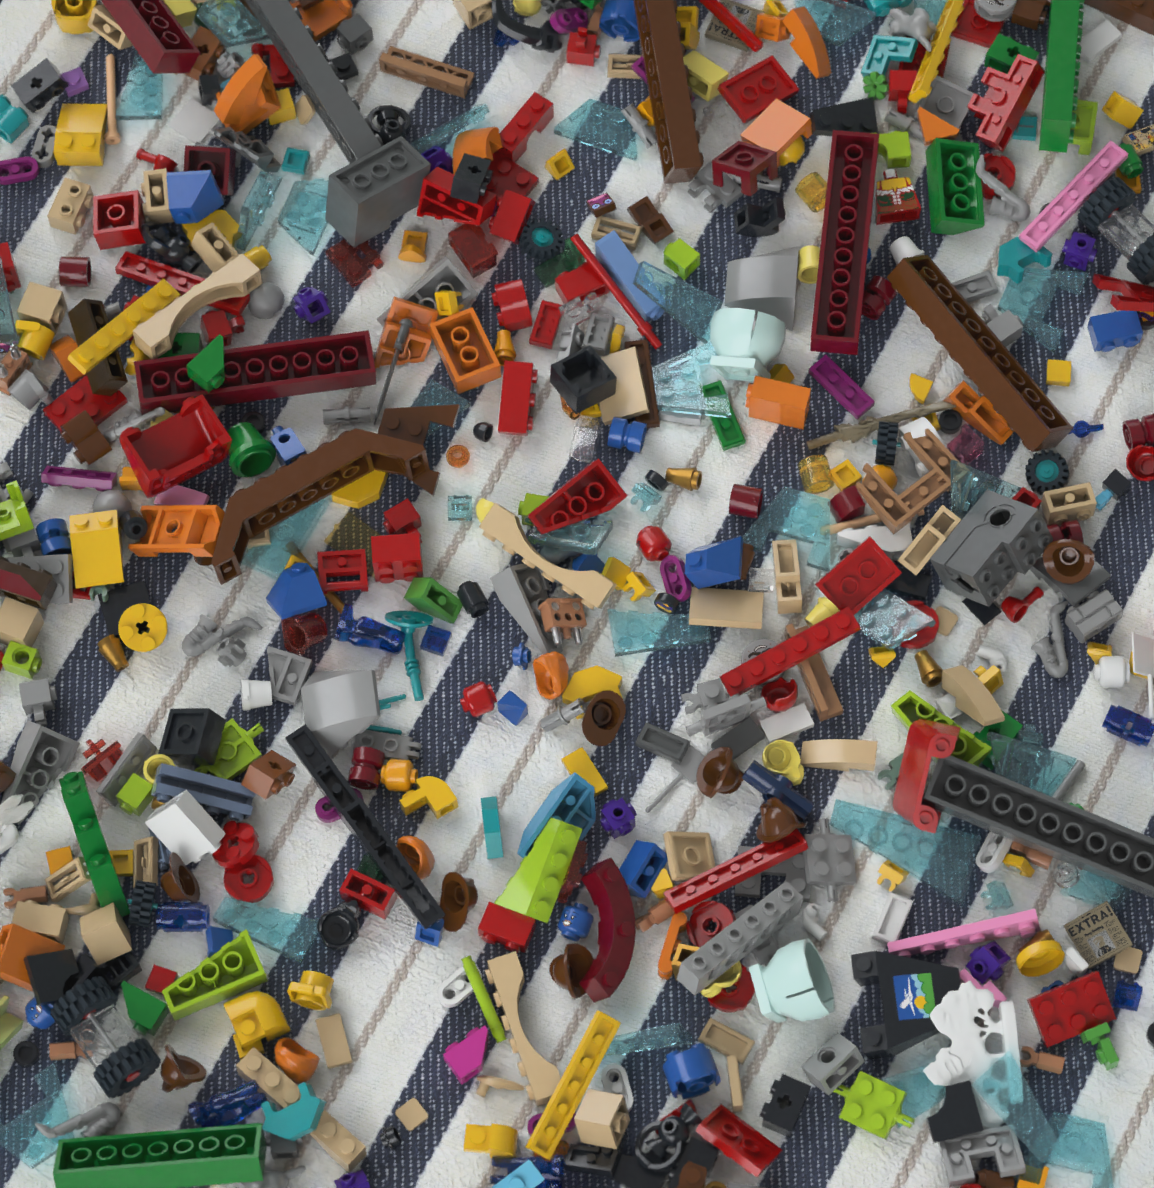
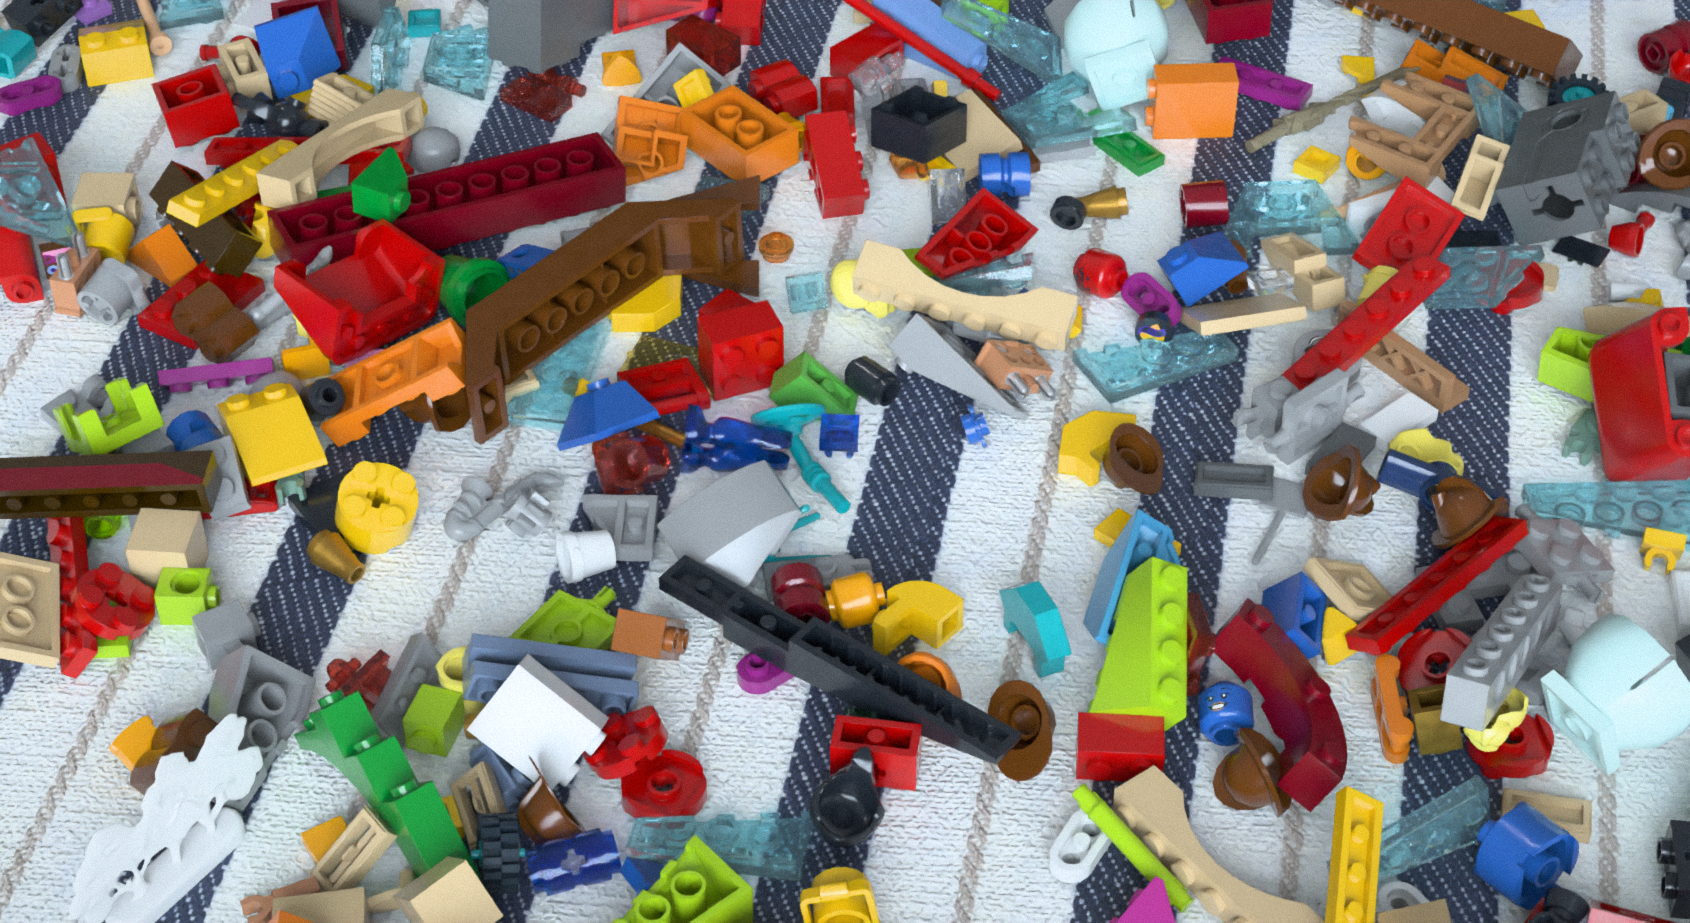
camera: 20 degrees left, 25 degrees down
tan brick [47,178,94,235] -> none
dark red piece [59,256,92,287] -> none
black container [158,708,226,765] -> none
dark purple brick [292,287,331,324] -> none
dark grey sword [374,318,413,425] -> none
blue tile [415,918,444,947] -> none
red head [459,681,497,717] -> none
black hinge [473,422,493,442] -> none
blue slope [497,690,528,726] -> none
black wheel [519,218,563,264] -> none
orange hair [533,651,569,700] -> none
clear green bracket [534,236,585,287] -> none
light grey axle [540,698,587,732] -> none
dark purple brick [600,798,637,839] -> none
yellow tile [623,571,656,601] -> none
clear light blue tile [630,483,662,512] -> none
nougat bar [635,899,675,932] -> none
tan tile [726,1056,743,1112] -> none
red hair [760,677,798,712] -> none
clear yellow piece [798,455,834,494] -> none
tan slope [800,739,877,772] -> none
dark red brick [828,485,865,523] -> none
yellow slope [868,645,896,668] -> none
black wheel [872,421,901,466] -> none
pearl gold cone [914,650,943,687] -> none
clear blue piece [1069,420,1104,438] -> none

